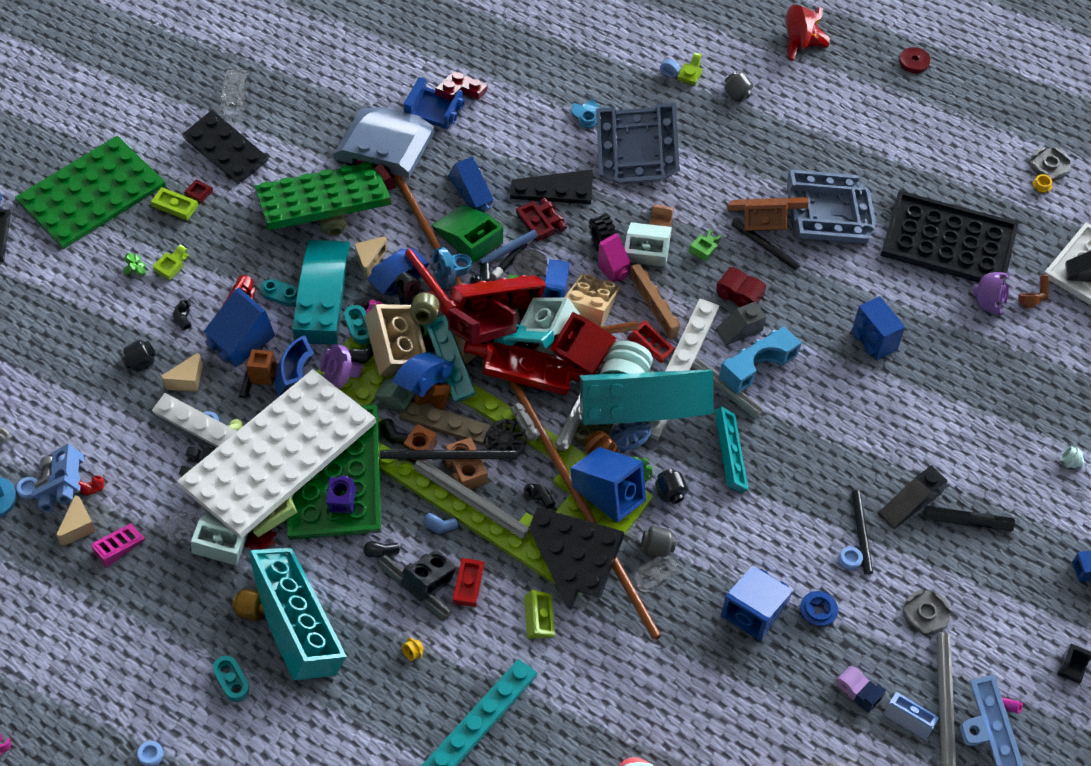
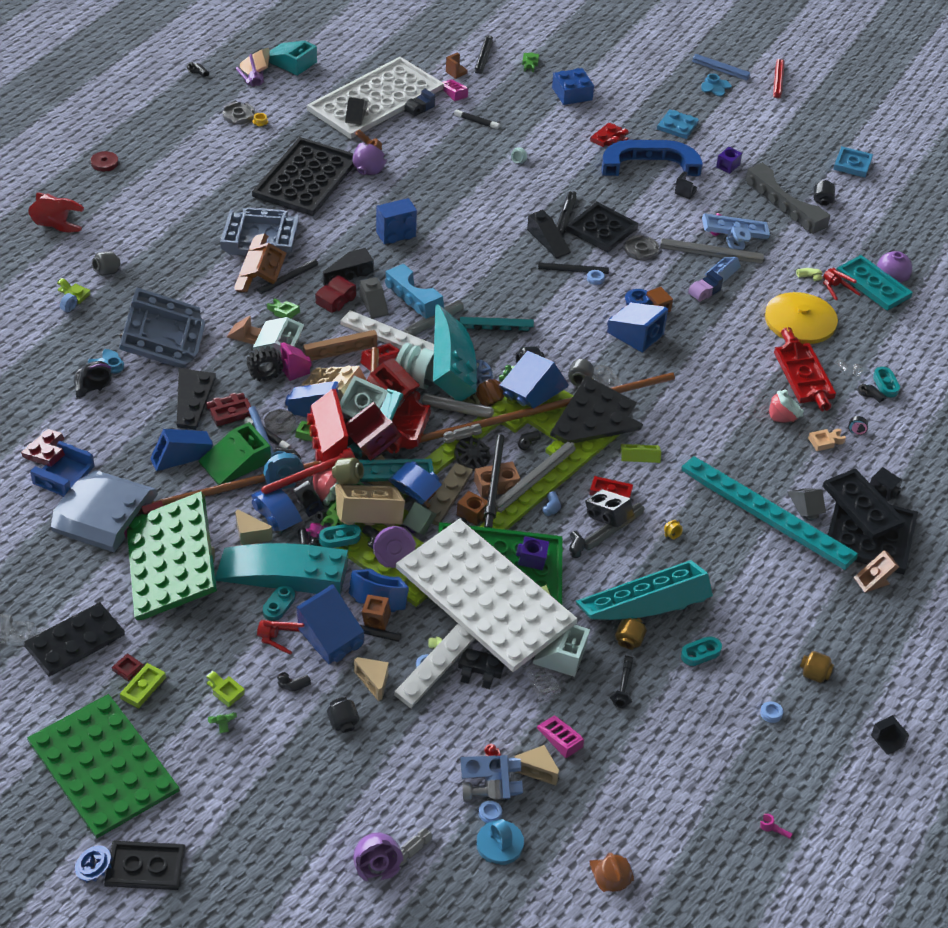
camera: 85 degrees left, 10 degrees down
none -> black hair [74,361,112,397]
none -> black slope [323,248,374,286]
none -> black plate [566,202,639,253]
none -> black piece [610,655,634,708]
none -> dark orange panel [646,287,673,312]

